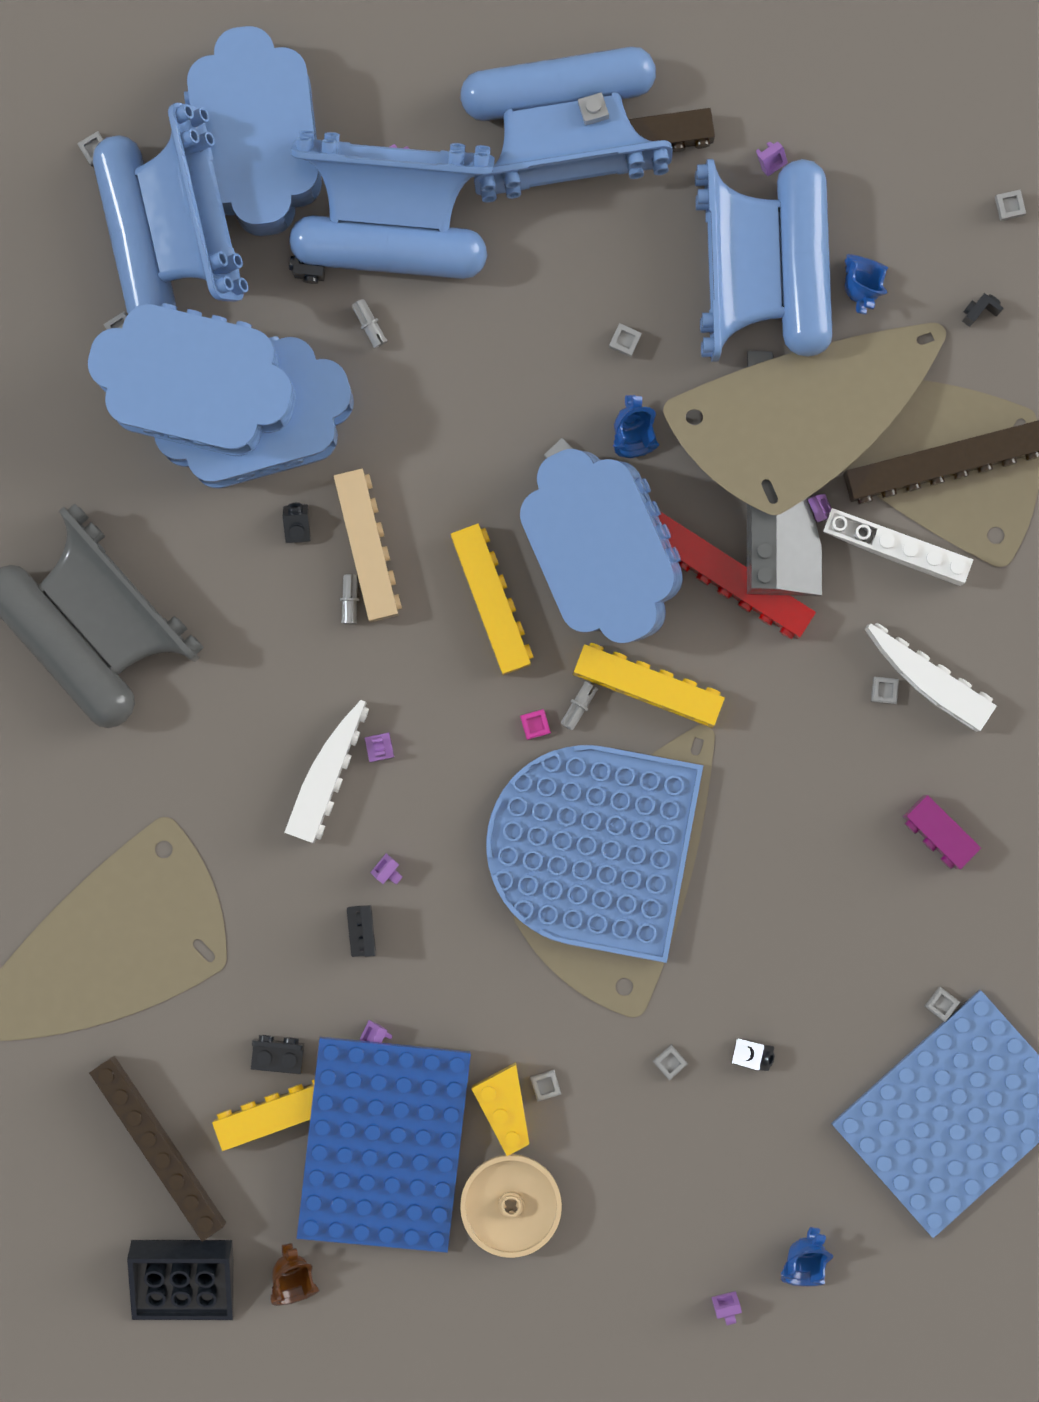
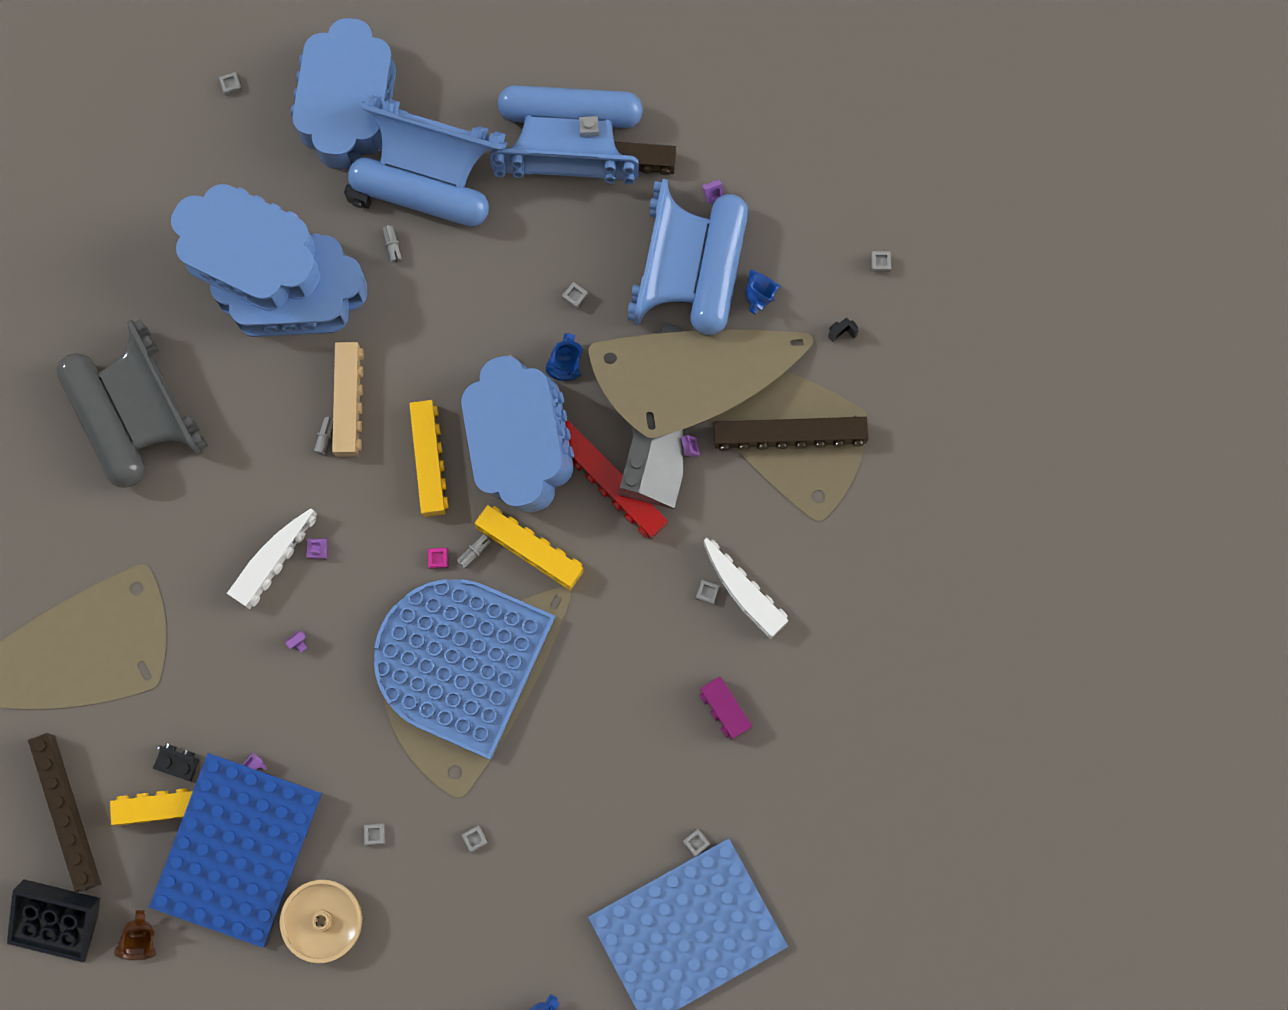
camera: 20 degrees right, 10 degrees down
medium blue piece [93,103,248,314] -> none
black bracket [283,502,311,543] -> none
black bracket [347,905,376,957] -> none
yellow wedge [471,1062,529,1156] -> none
bracket [732,1038,775,1071] -> none
white slope [823,508,973,586] -> none

